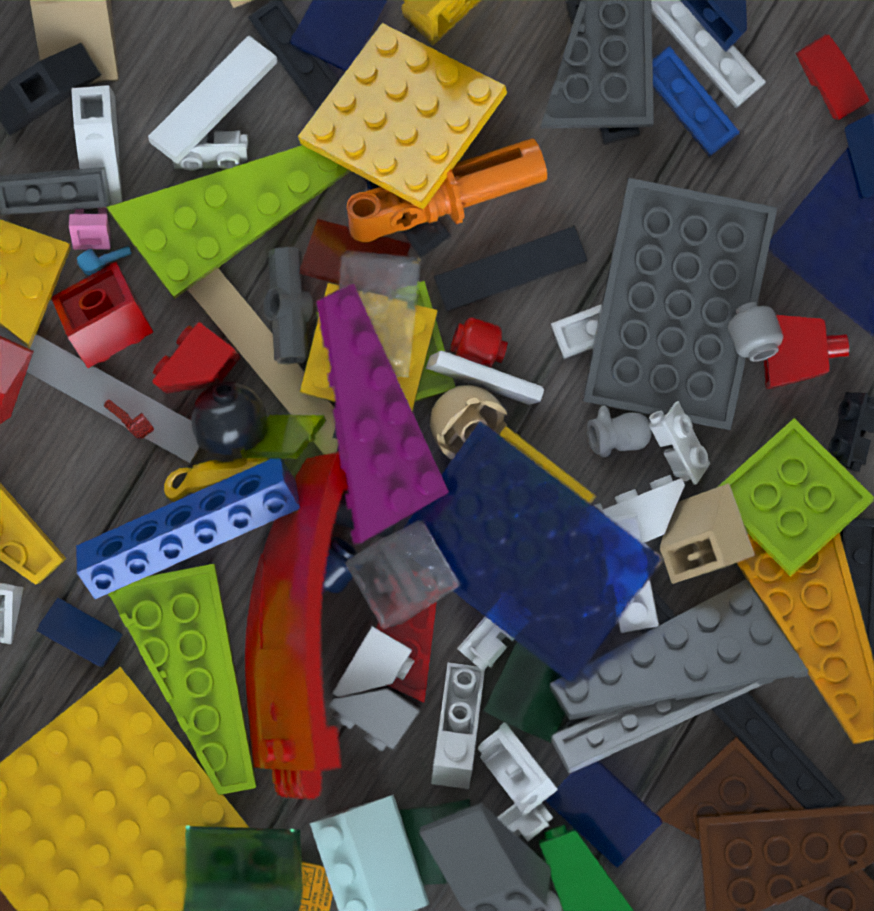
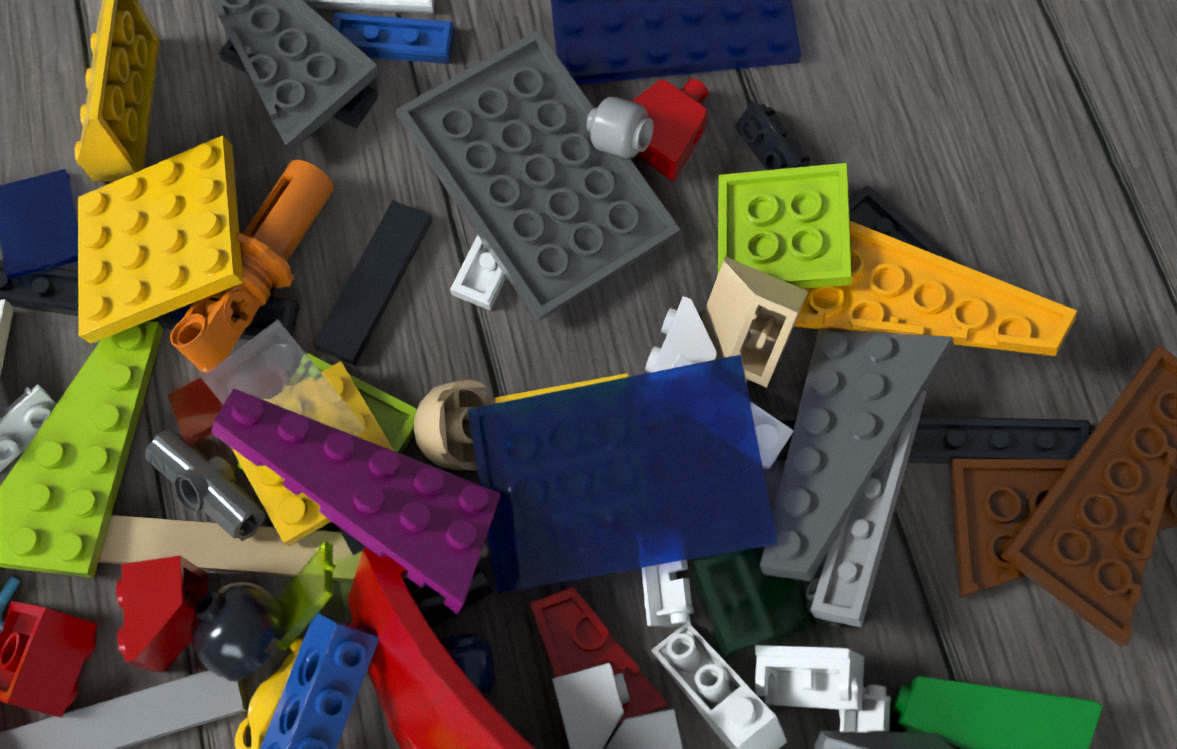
camera: 50 degrees left, 15 degrees down
clear red hand [104,399,154,439] -> none
clear slope [345,520,460,629] -> none
white tile [426,351,544,405] -> none
red head [450,317,508,368] -> none
clear blue piece [545,761,663,868] -> none
light grey animal [587,405,652,458] -> none
white hinge [649,401,710,485] -> none

